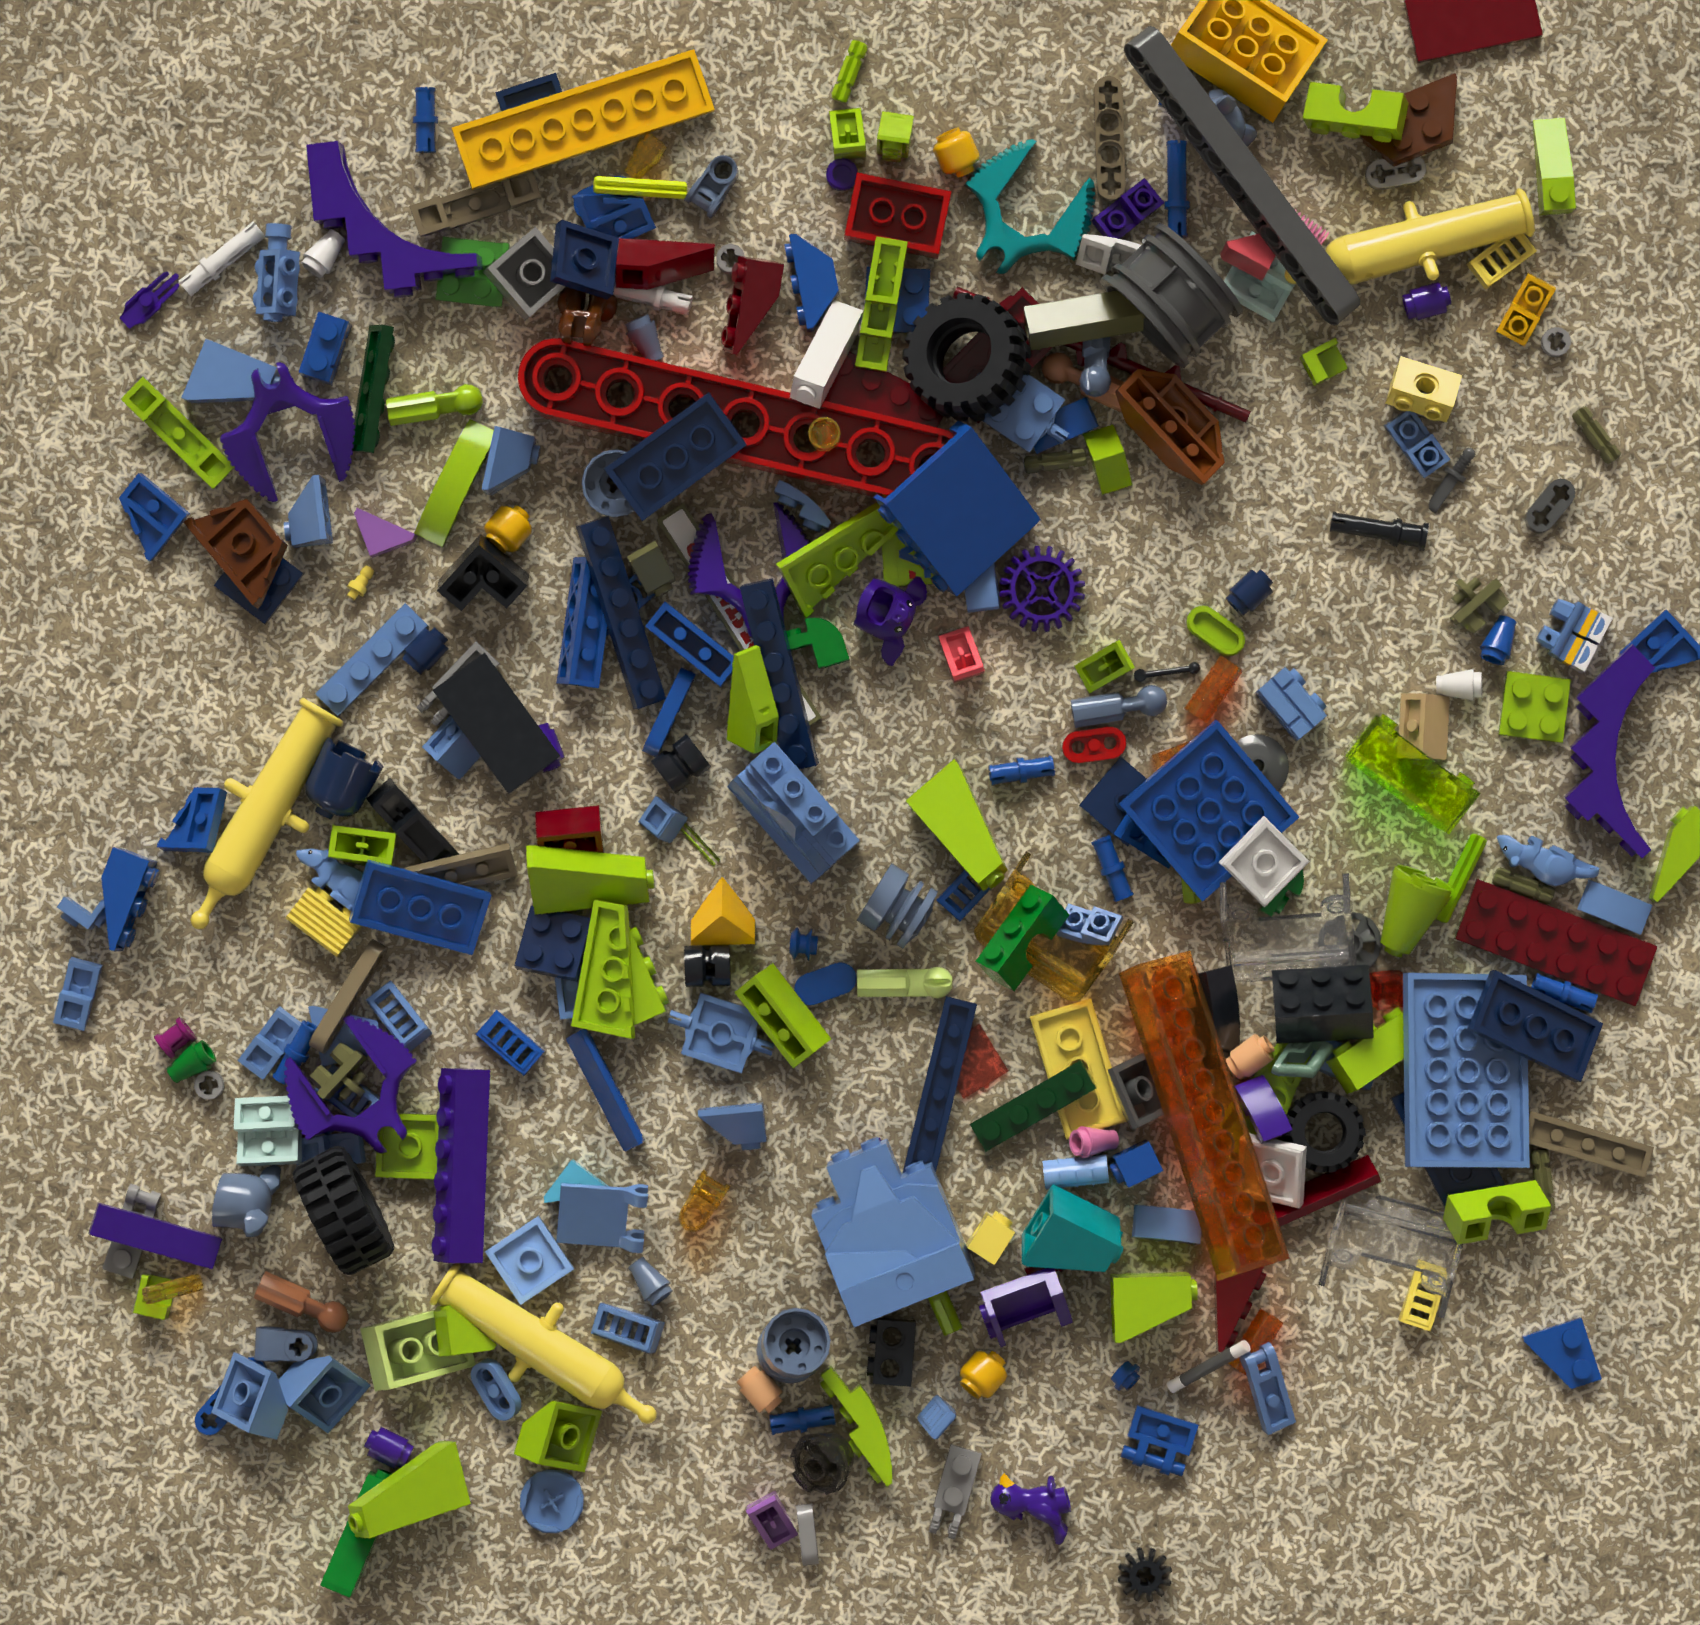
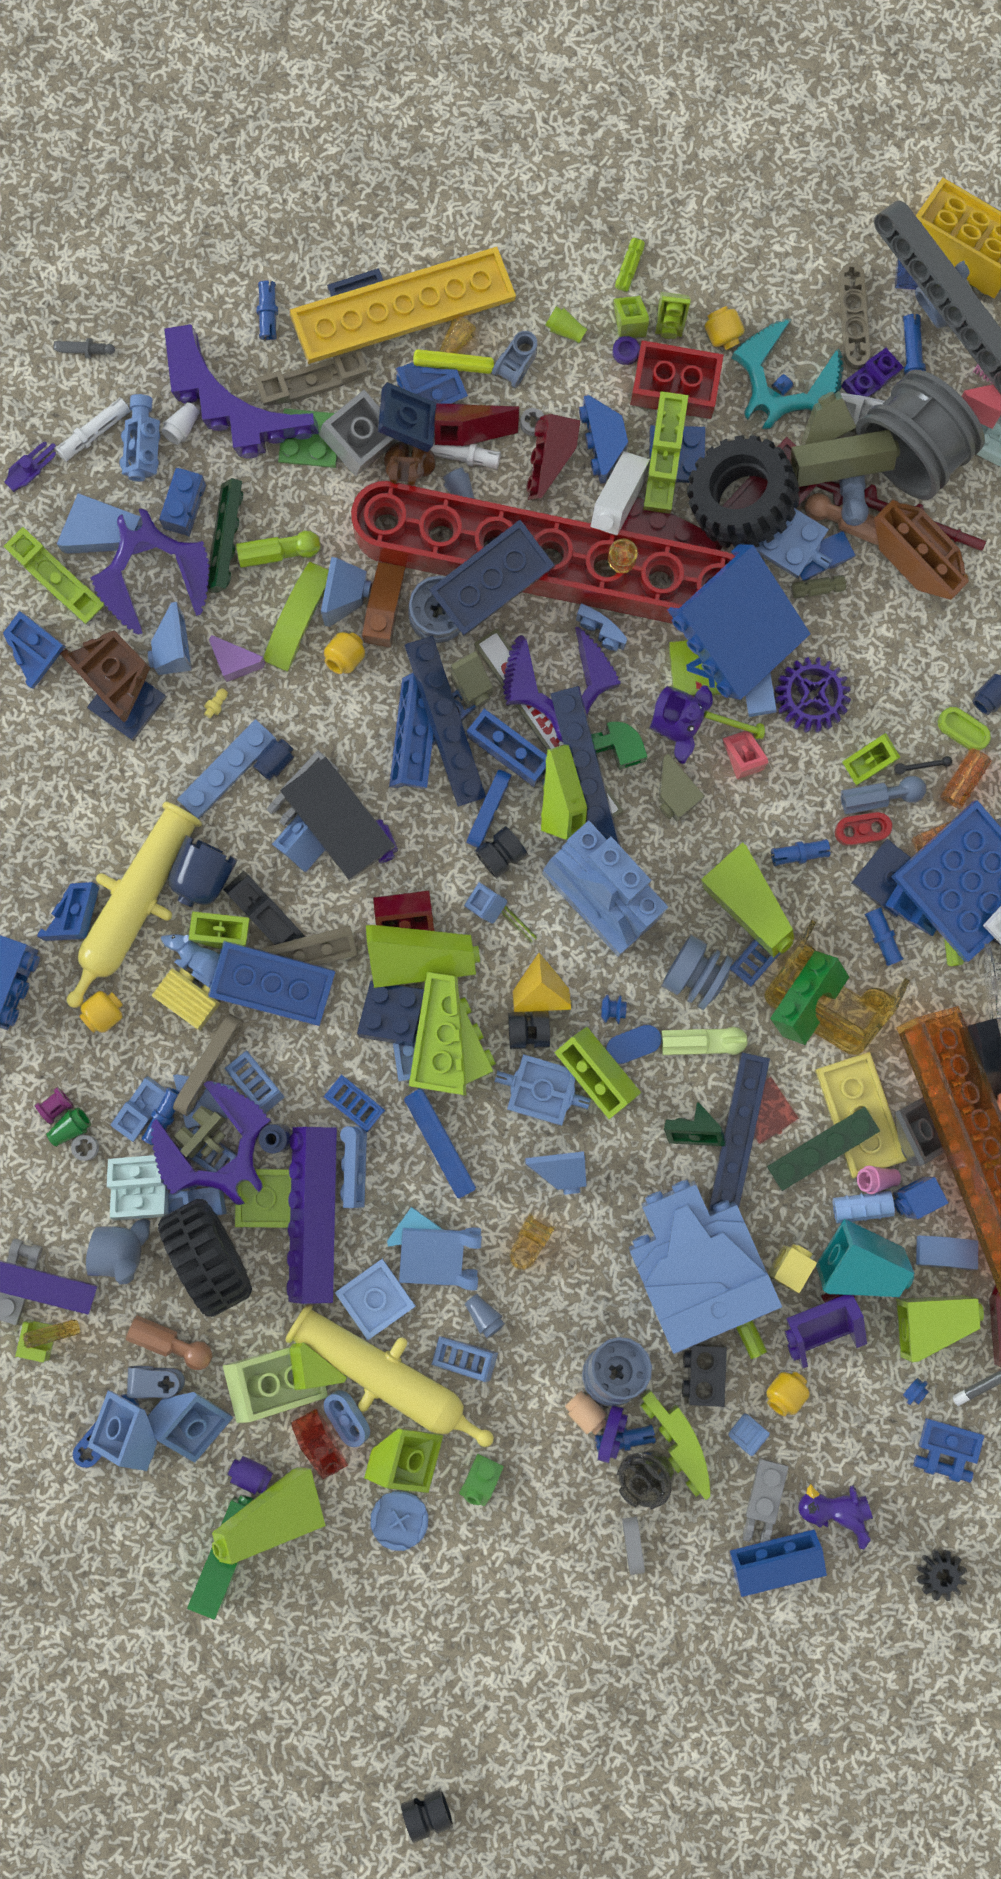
camera: 10 degrees left, 5 degrees down
black brick [437,534,529,611] -> none
medium lavender slope [746,1491,798,1550] -> none
lime wing [776,502,898,618] -> none
medium blue slope [1056,903,1123,945] -> none
lime slope [1083,425,1132,495] -> none
none -> dark grey piece [53,338,115,359]
none -> yellow head [79,991,123,1033]
none -> dark blue brick [259,1124,292,1154]
none -> clear red slope [291,1409,348,1479]
none -> medium blue plate [340,1126,367,1208]
none -> dark orange slope [362,562,406,648]
none -> bright green bracket [459,1454,504,1506]
none -> lime cone [545,306,587,343]
none -> dark purple plate [597,1405,628,1463]
none -> olive slope [659,754,705,822]
none -> dark green slope [664,1102,726,1146]
none -> lime piece [704,711,765,740]
none -> blue brick [730,1529,827,1597]
none -> blue hand [771,374,793,396]
none -> olive slope [801,391,856,445]

